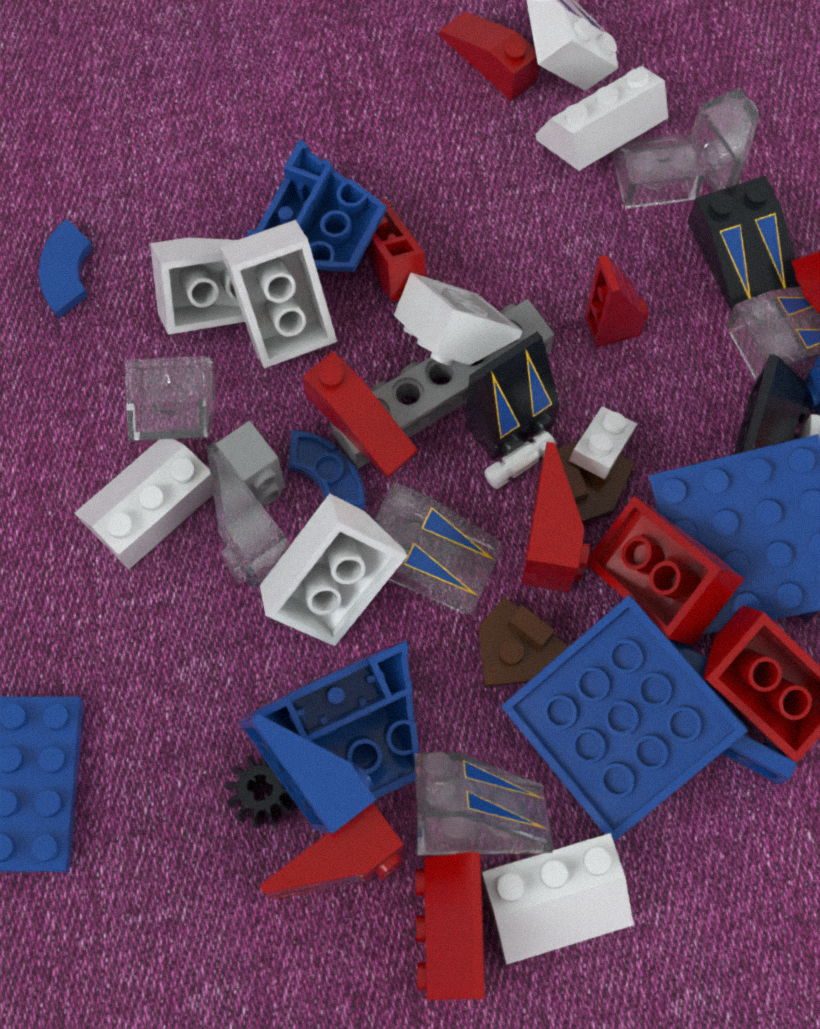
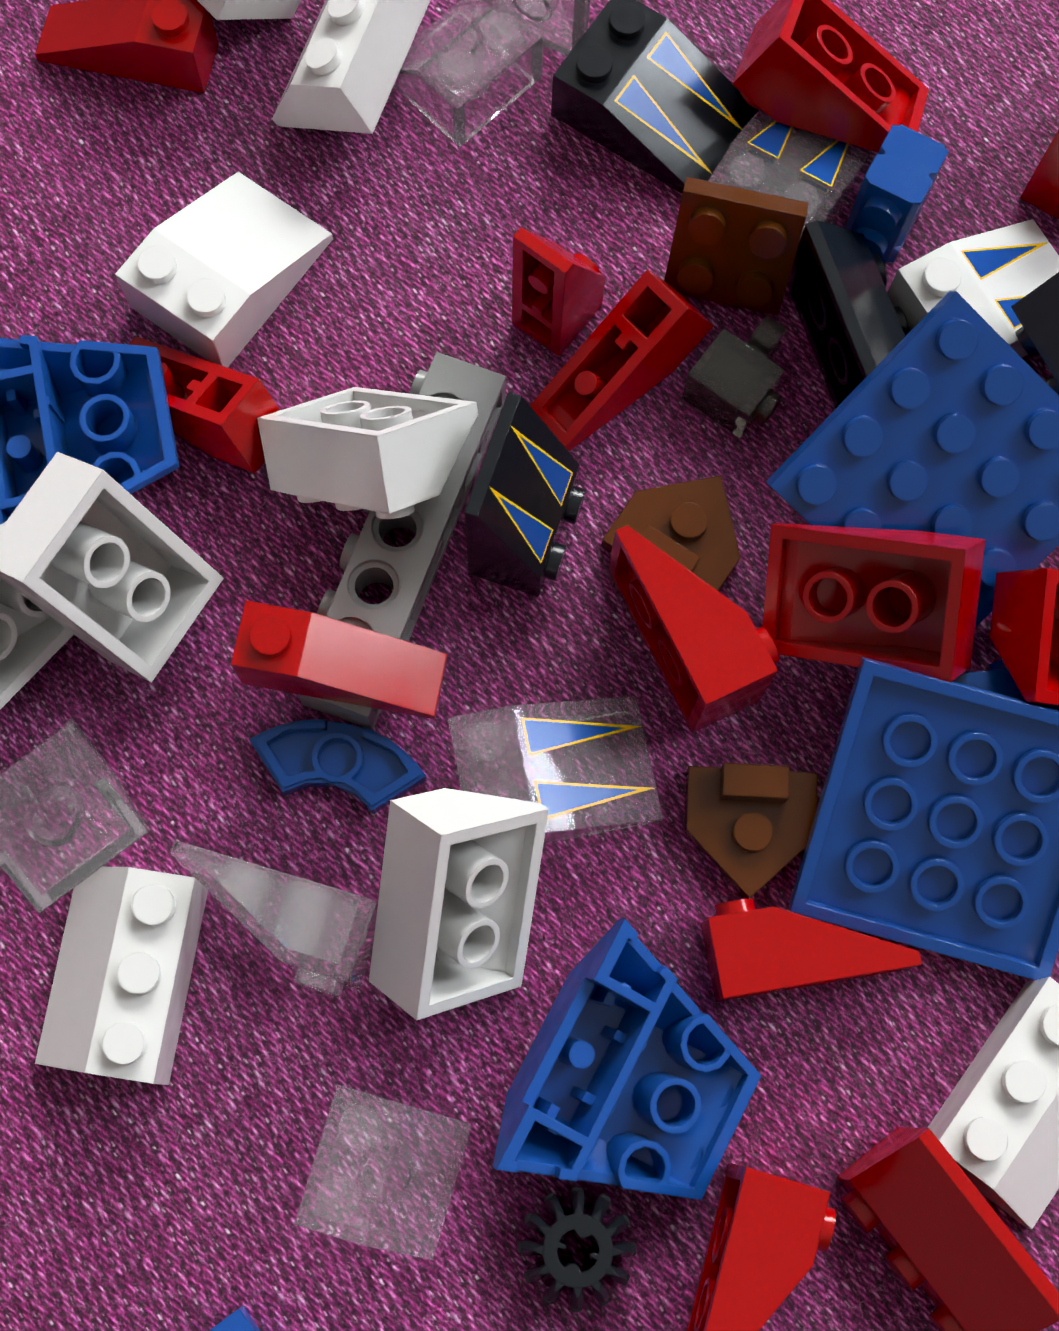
camera: 40 degrees left, 5 degrees up
light grey brick [215,421,285,509] -> none
blue slope [237,714,376,834] -> none
clear slope [414,752,553,855] -> none
white axle [485,431,556,489] -> none
white plate [569,406,637,479] -> none
none -> white slope [115,172,333,368]
none -> clear slope [294,1084,472,1260]
none -> red slope [530,269,714,451]
none -> reddish brown plate [664,177,808,316]
none -> clear smoke brick [682,316,787,439]
none -> red slope [701,898,922,1002]

